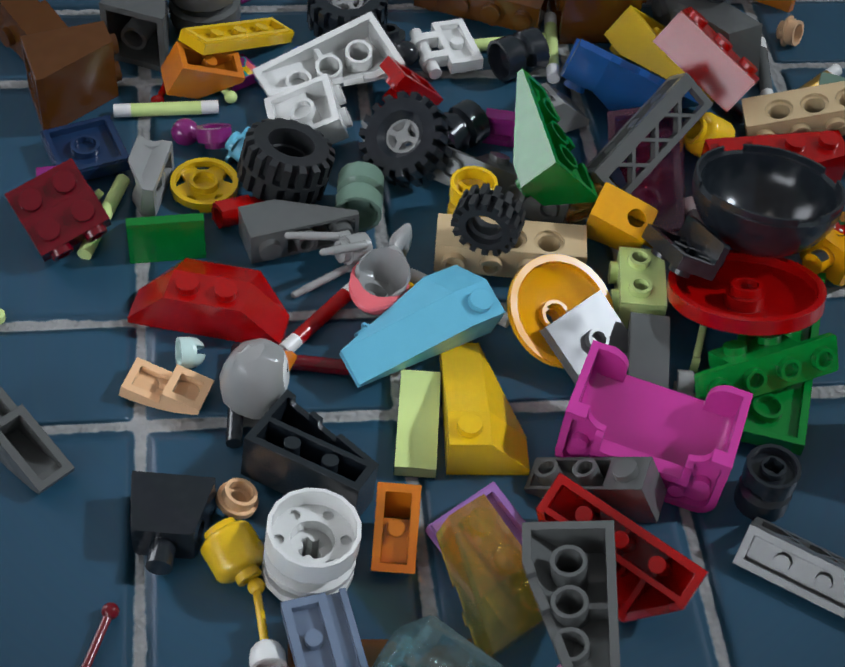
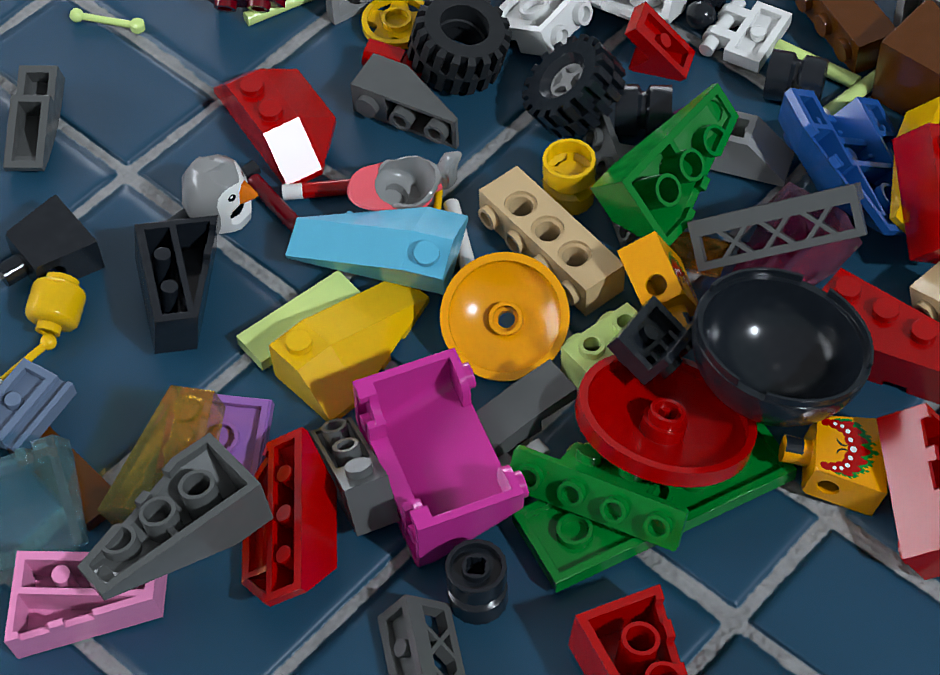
camera: 55 degrees right, 5 degrees up
light nougat slope [118,357,215,415] -> none
green slope [125,213,206,264] -> none
light aqua hinge [175,337,206,369] -> none
light nougat plate [215,478,259,520] -> none
white wheel [262,487,362,602] -> none
light grey plant [284,230,373,299] -> none
sand green wheel [335,161,384,231] -> none
orange slope [371,482,422,574] -> none
black tyre [451,183,526,256] -> none
plate [540,290,628,385] -> none
yellow head [684,112,735,158] -> none

